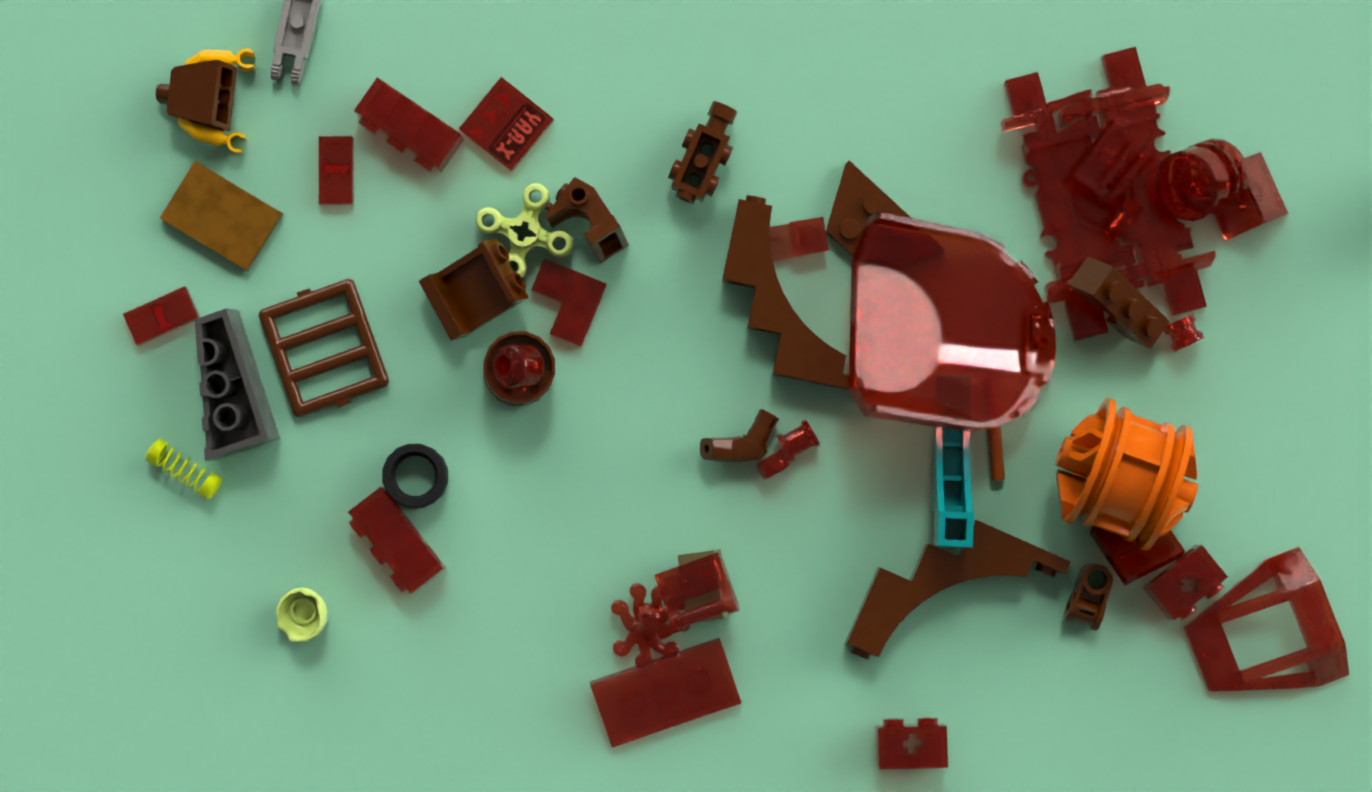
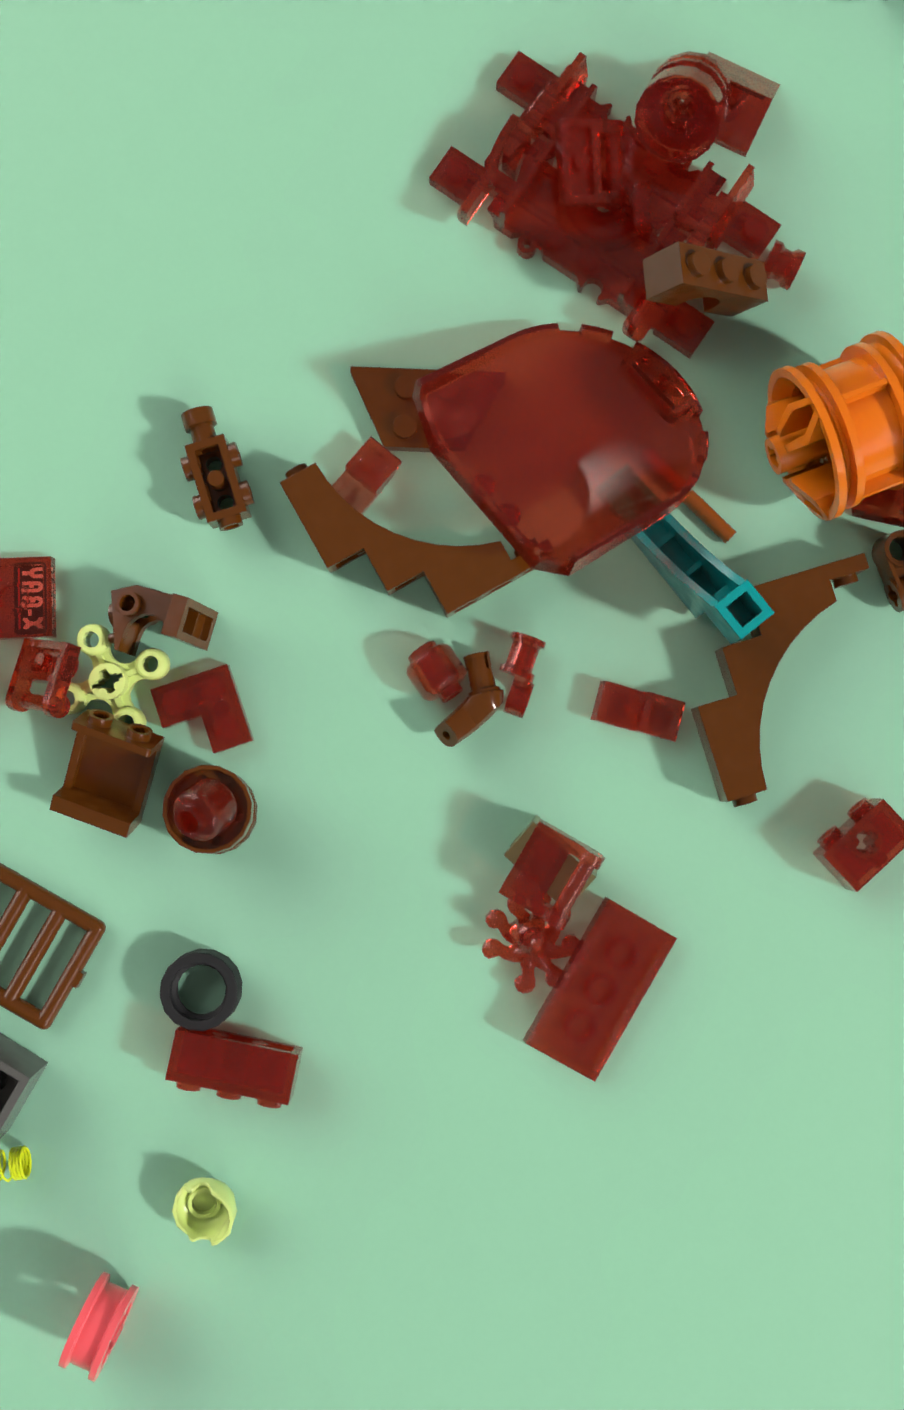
camera: 35 degrees left, 0 degrees up
none -> clear red plate [5,638,82,718]
none -> coral wheel [58,1271,139,1382]
none -> clear red head [406,640,467,703]
none -> clear red slope [590,681,686,742]

